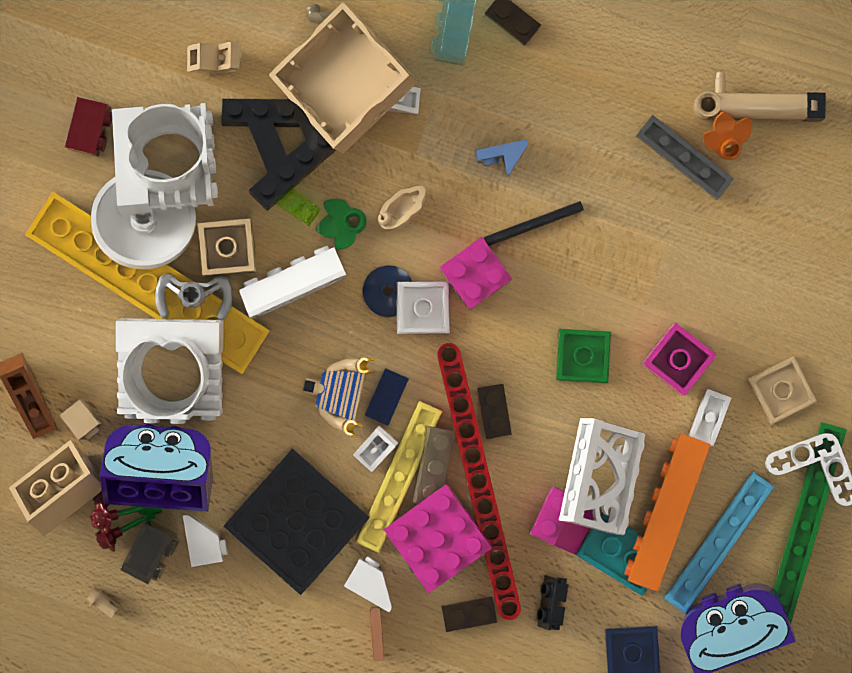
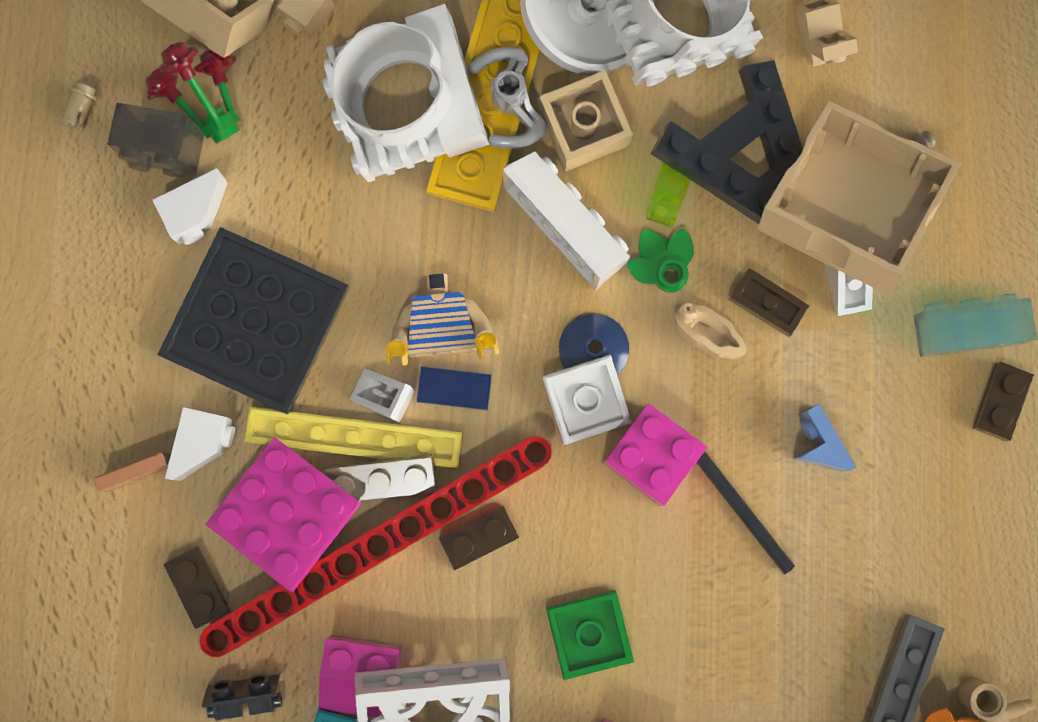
camera: 65 degrees right, 5 degrees down
brick [100,424,213,512] -> none
none -> dark brown plate [729,268,810,337]

